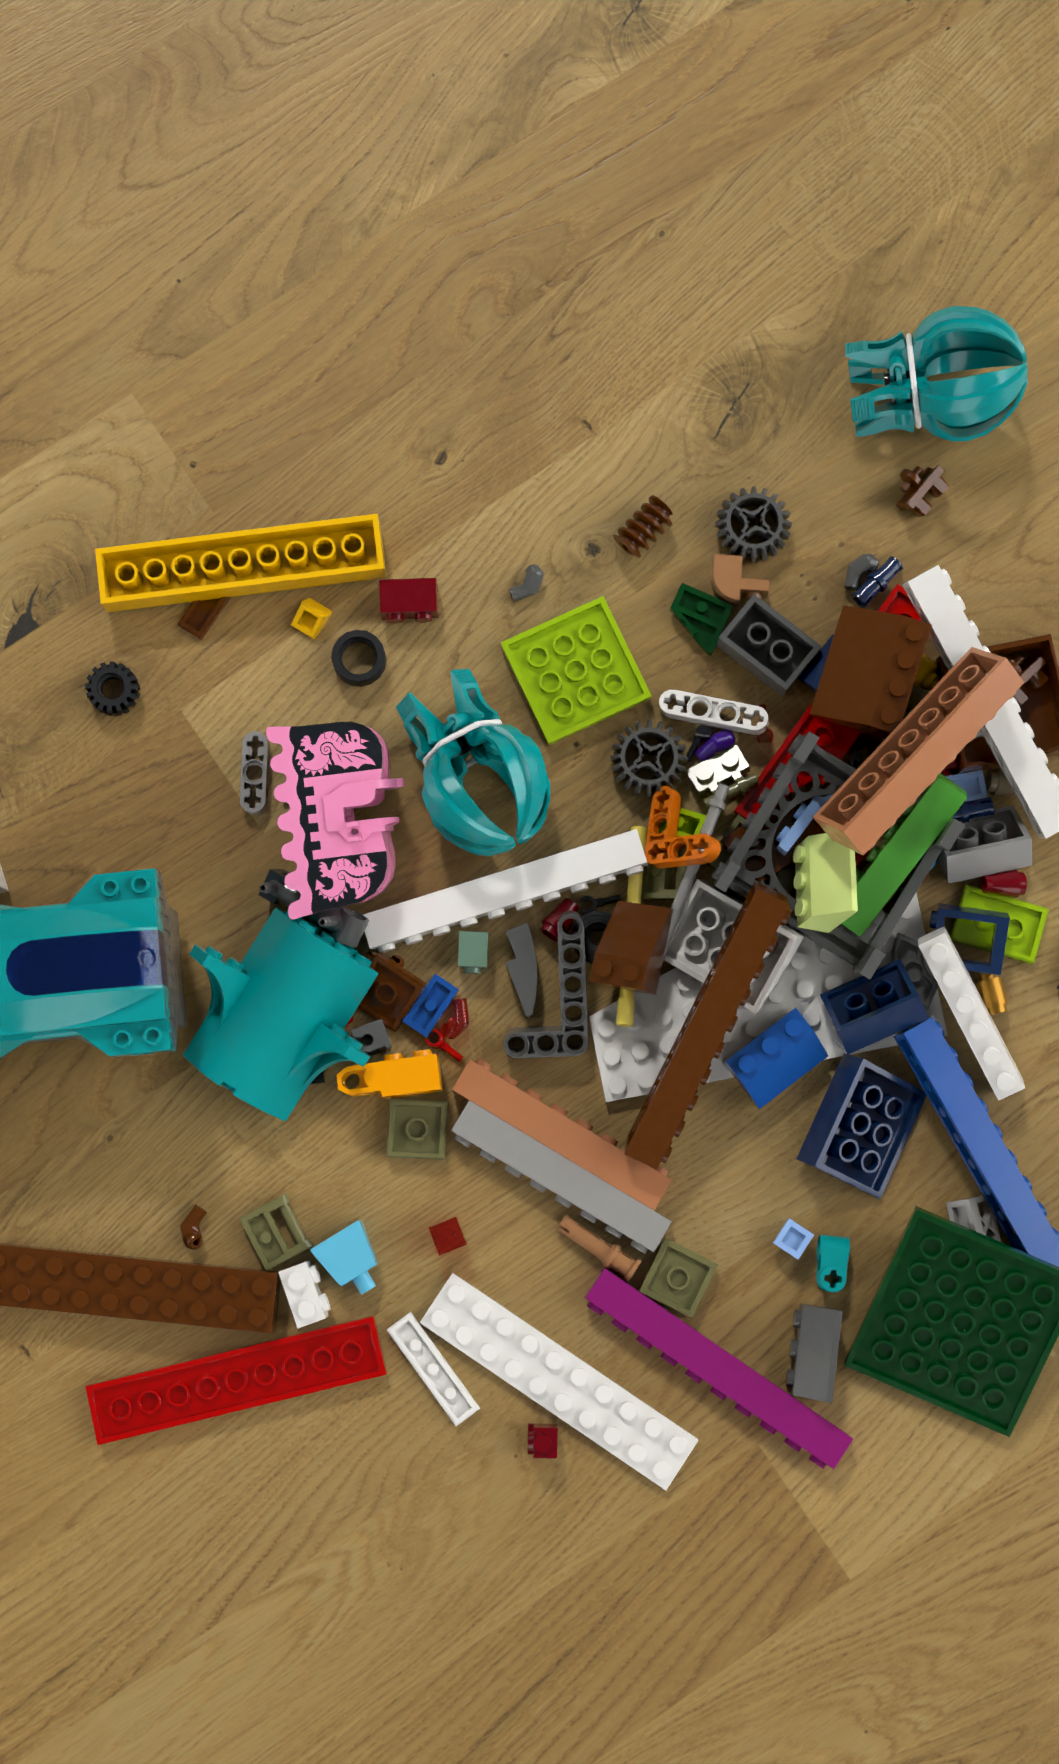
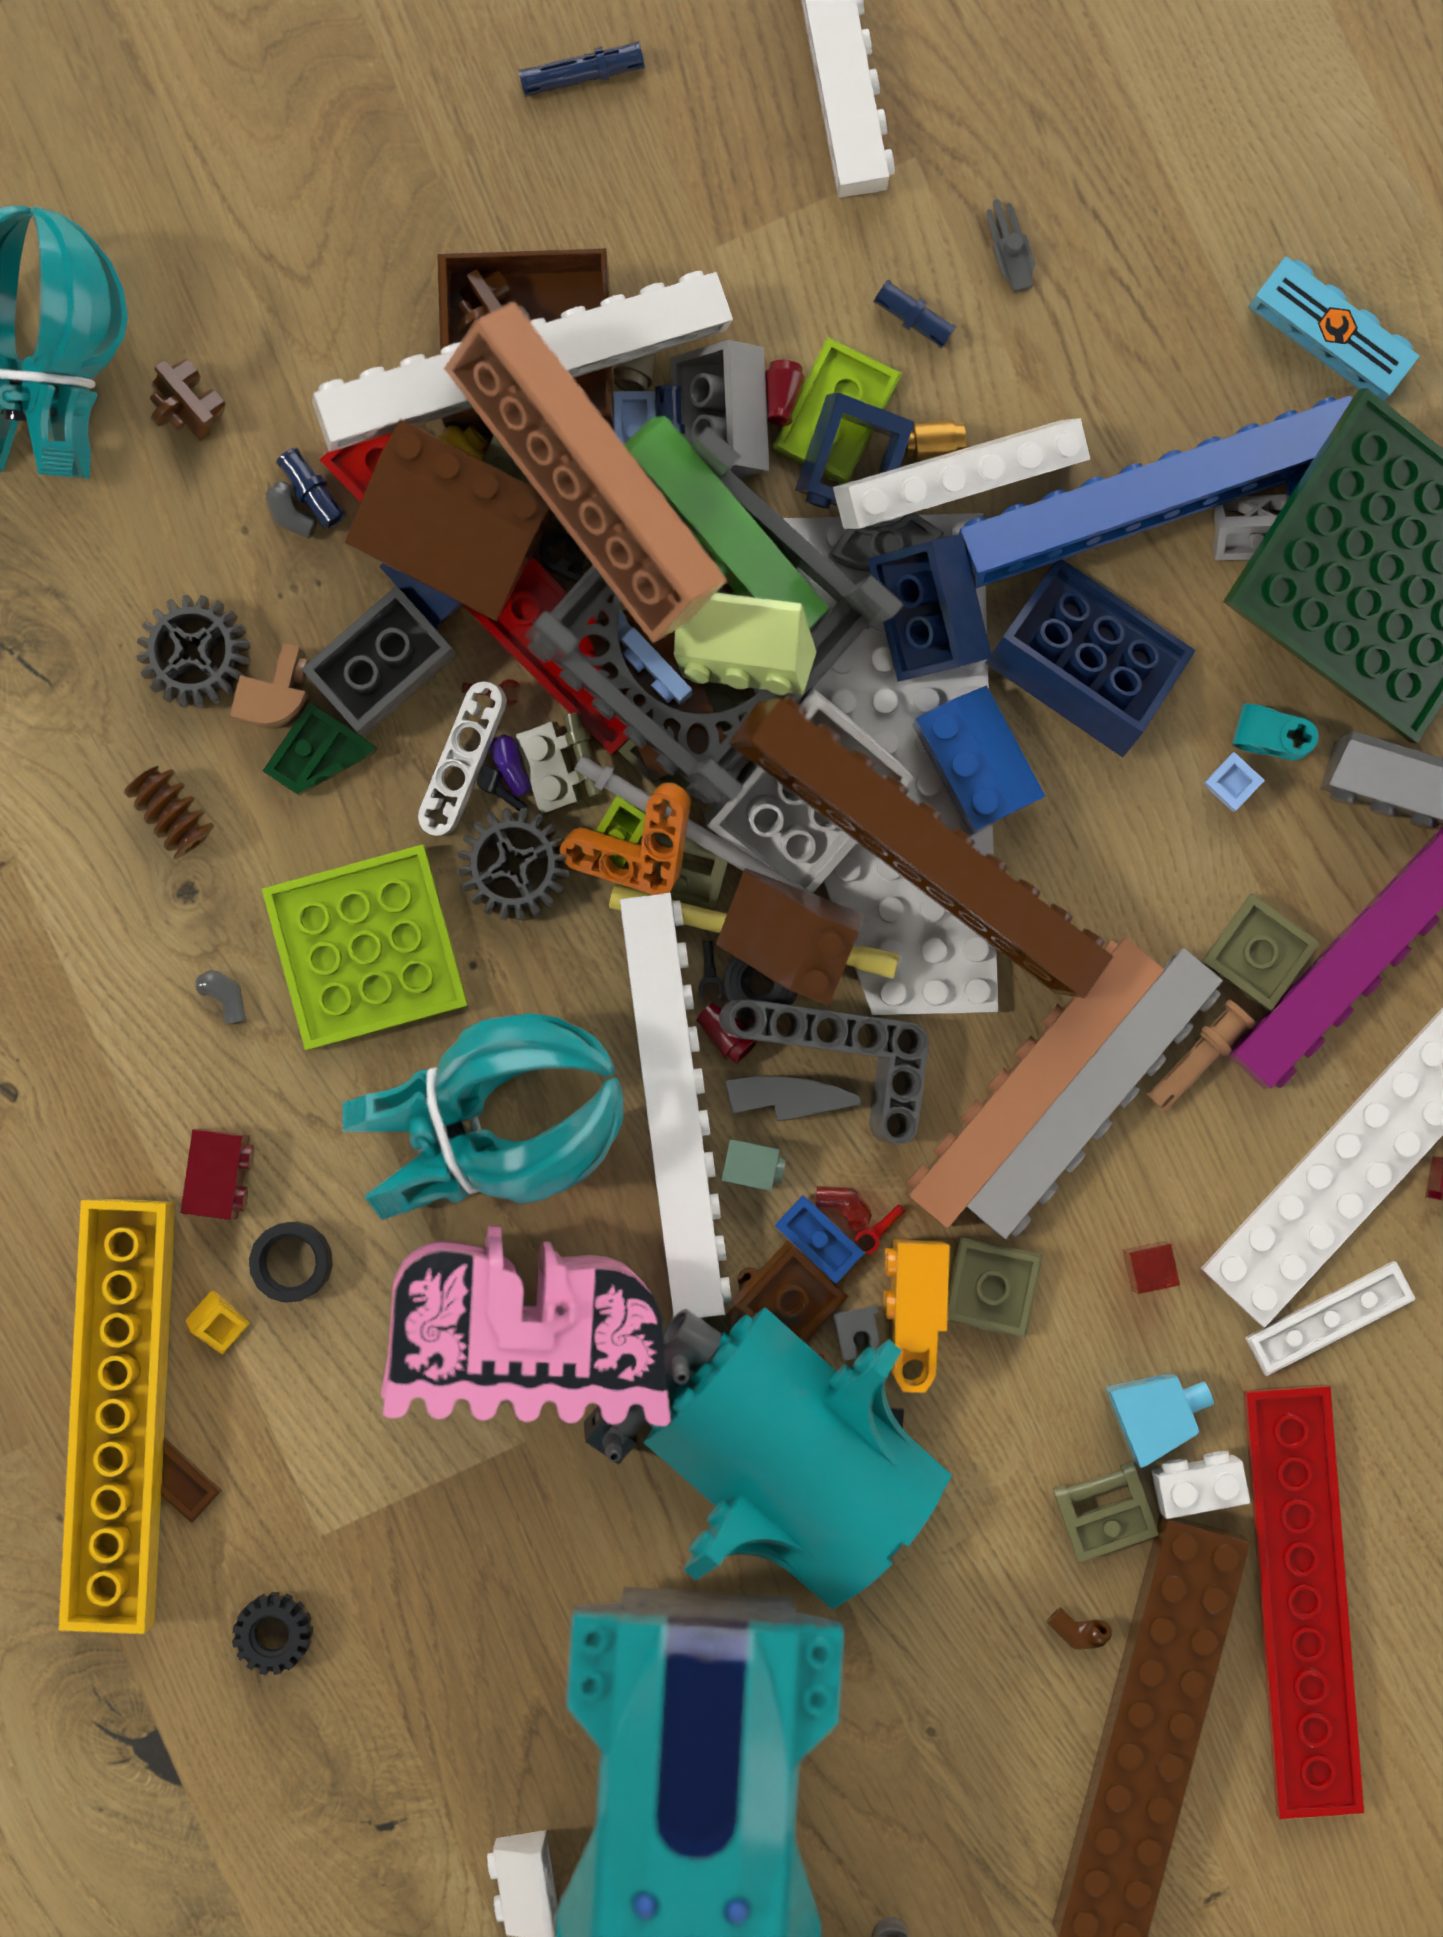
camera: 85 degrees left, 5 degrees up
light grey beam [240,731,270,815] -> none

